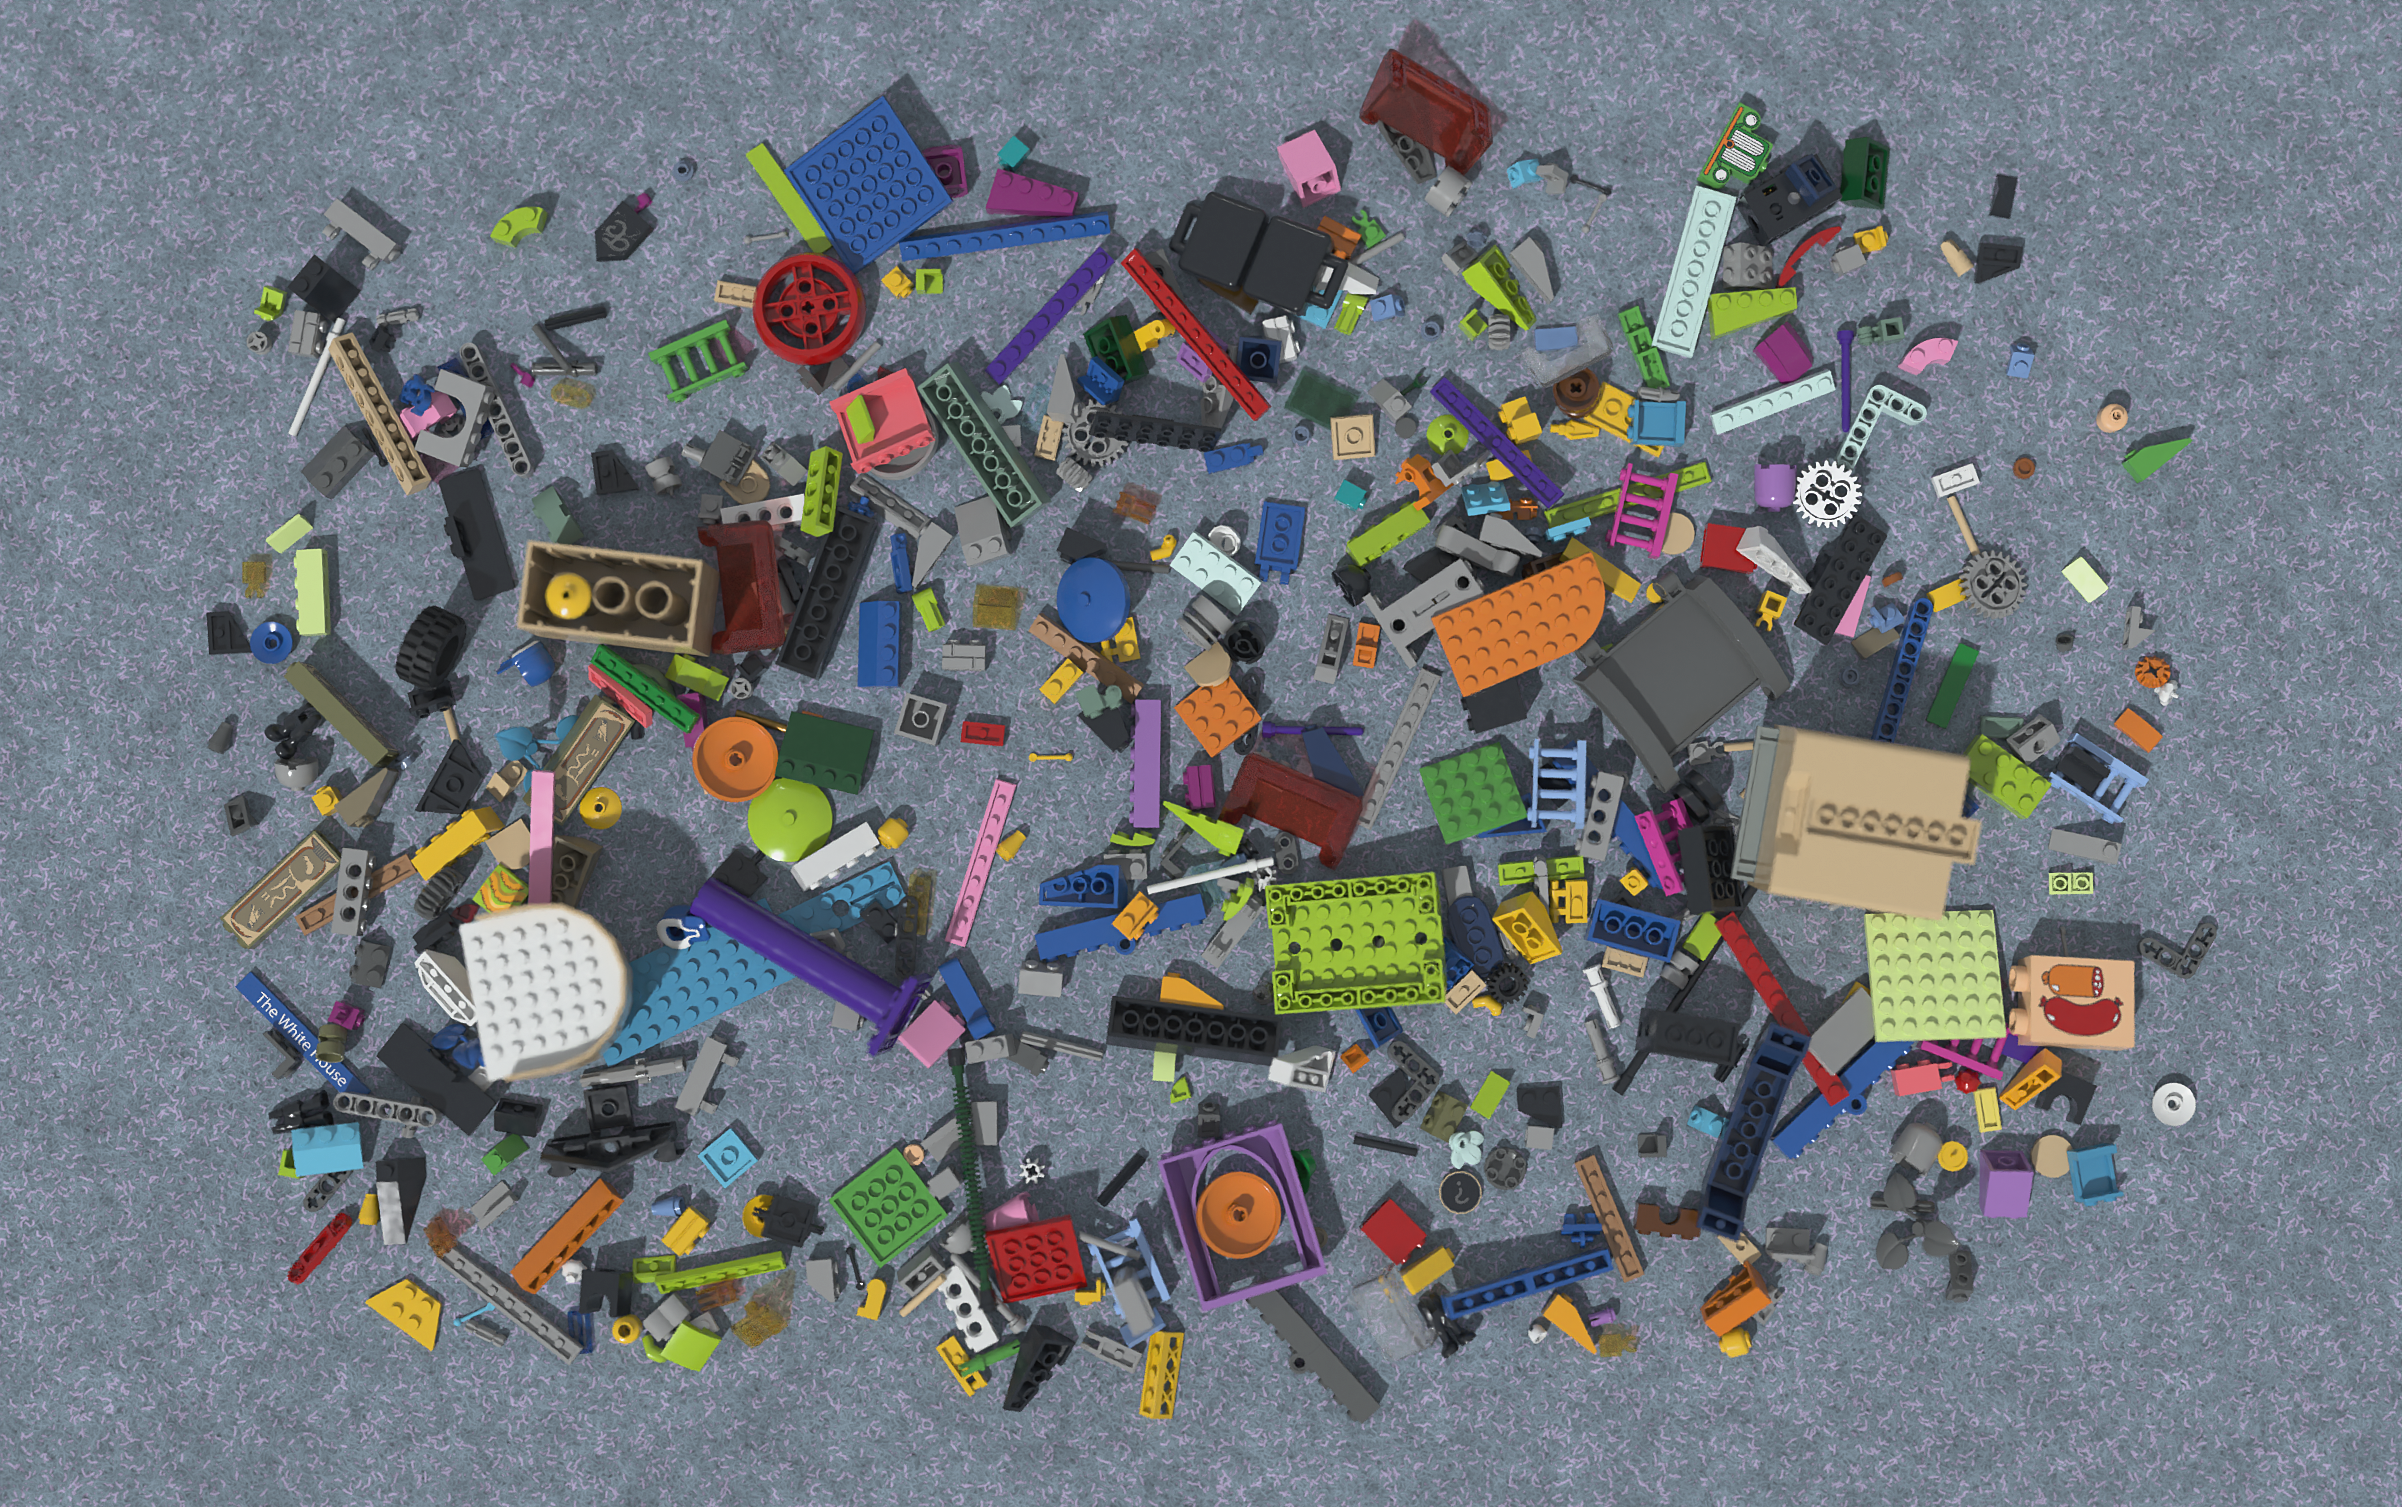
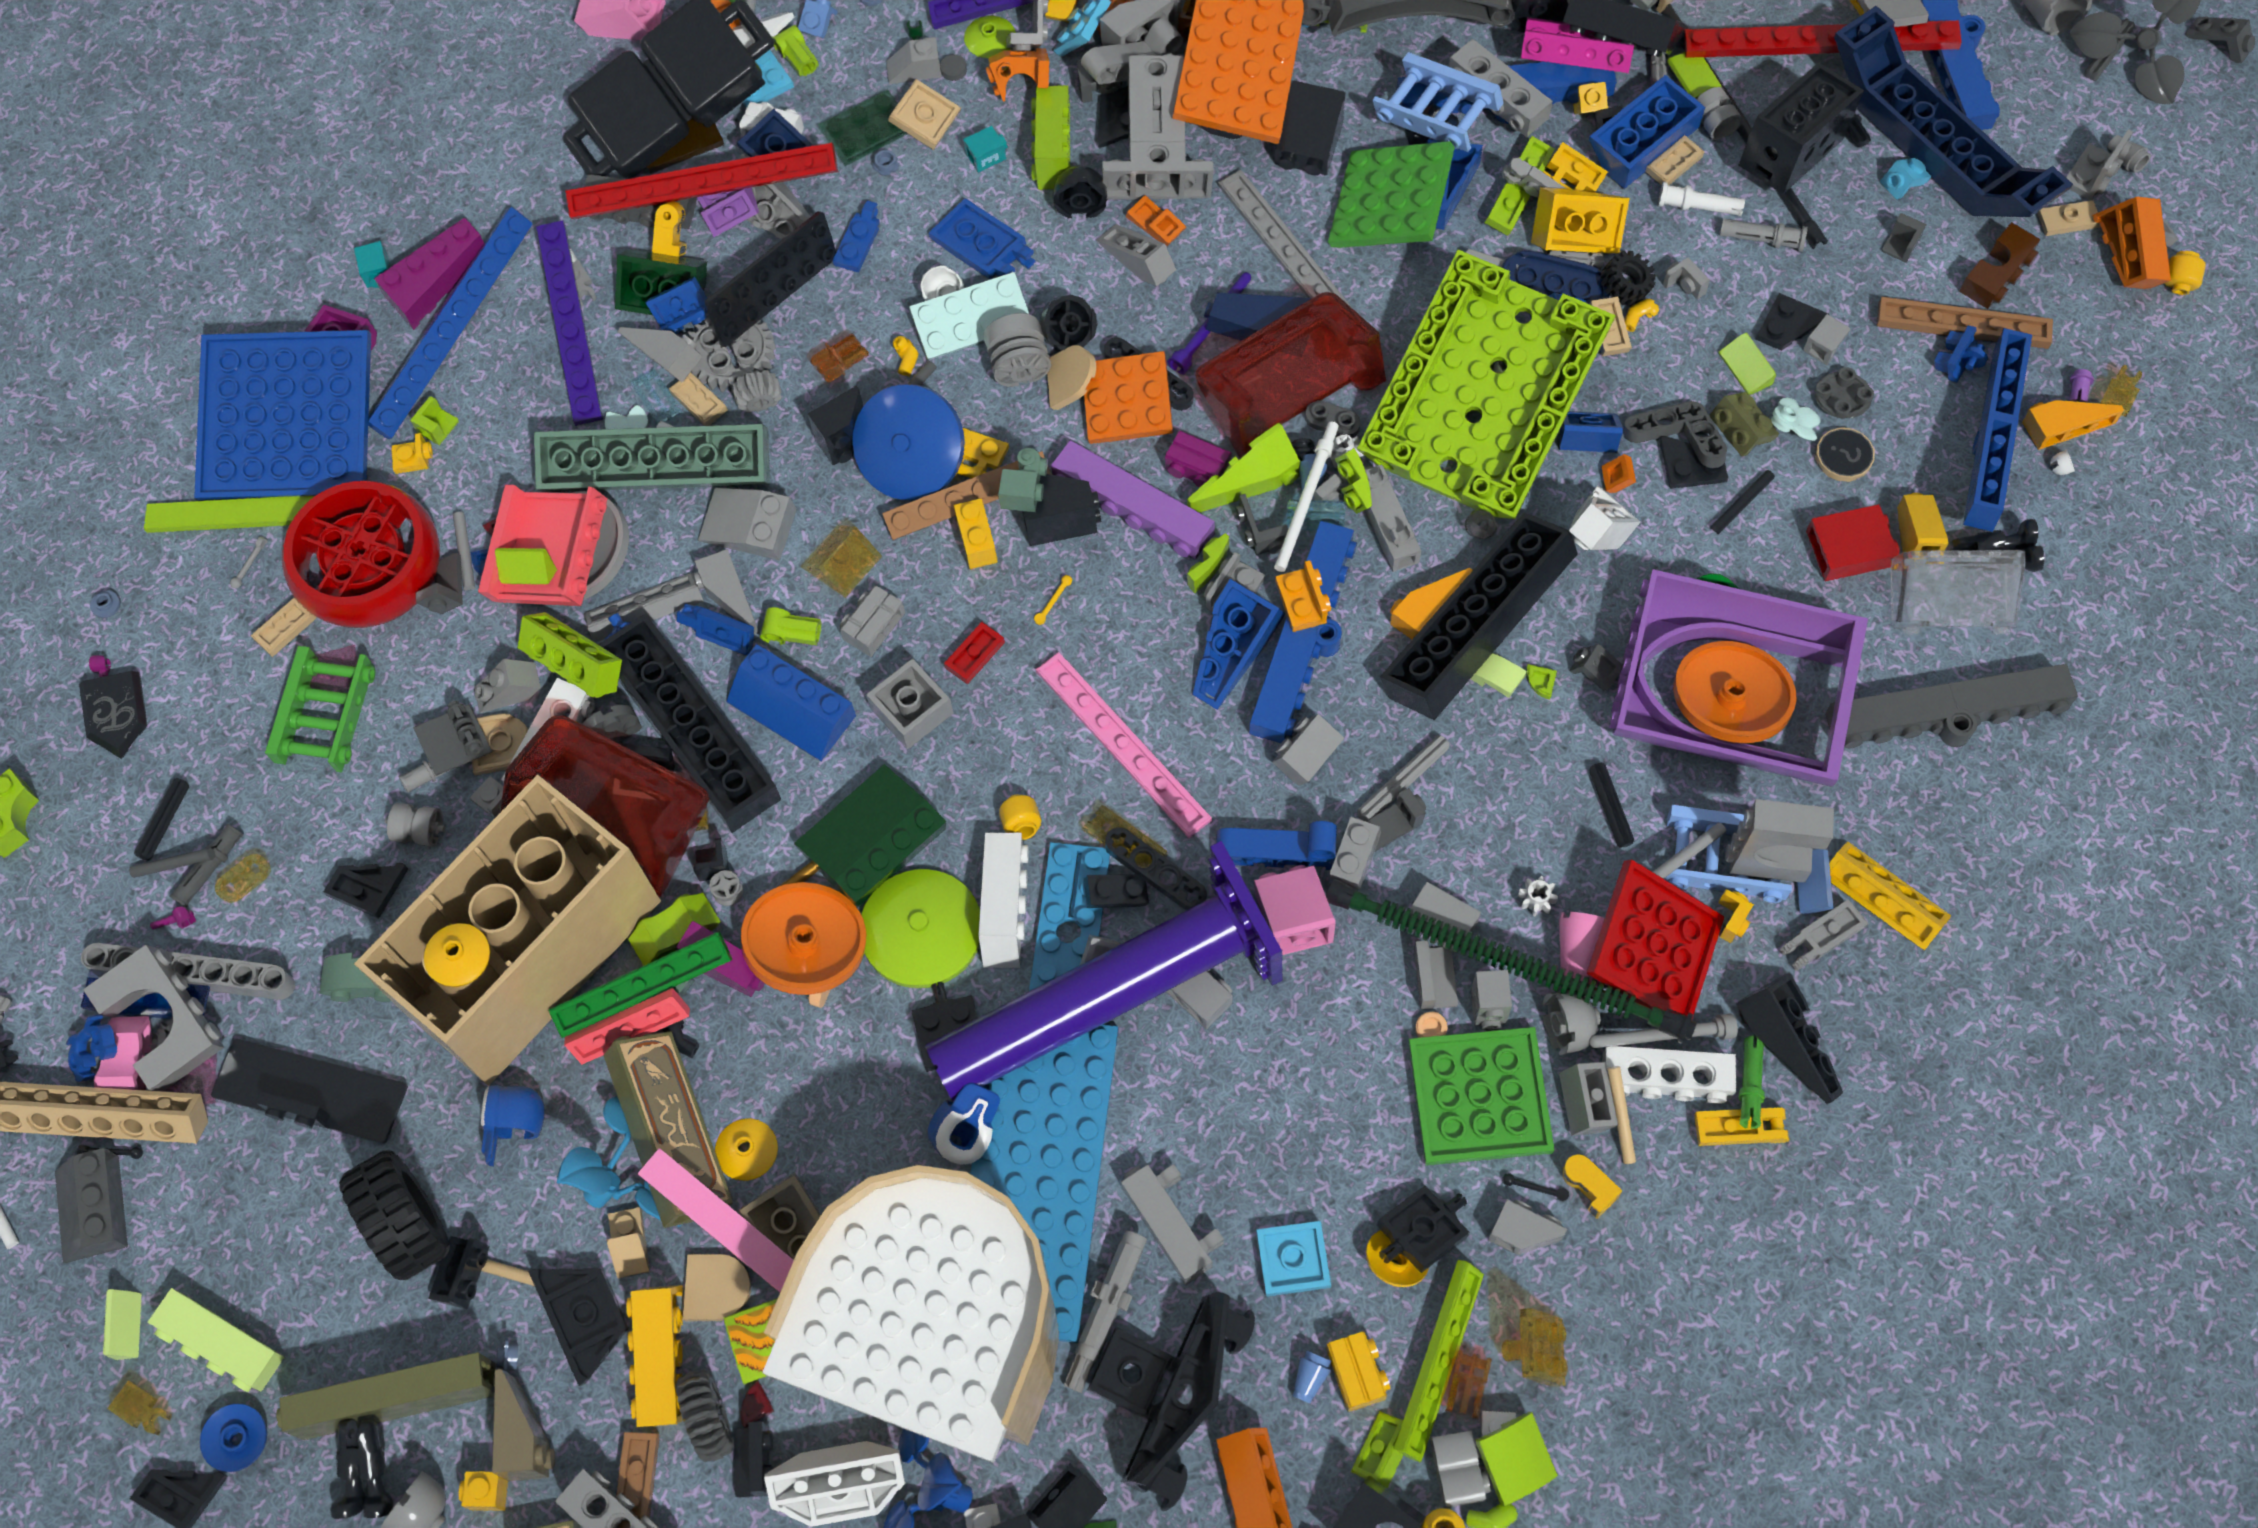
camera: 55 degrees left, 20 degrees down
yellow cone [995,830,1026,862] -> none

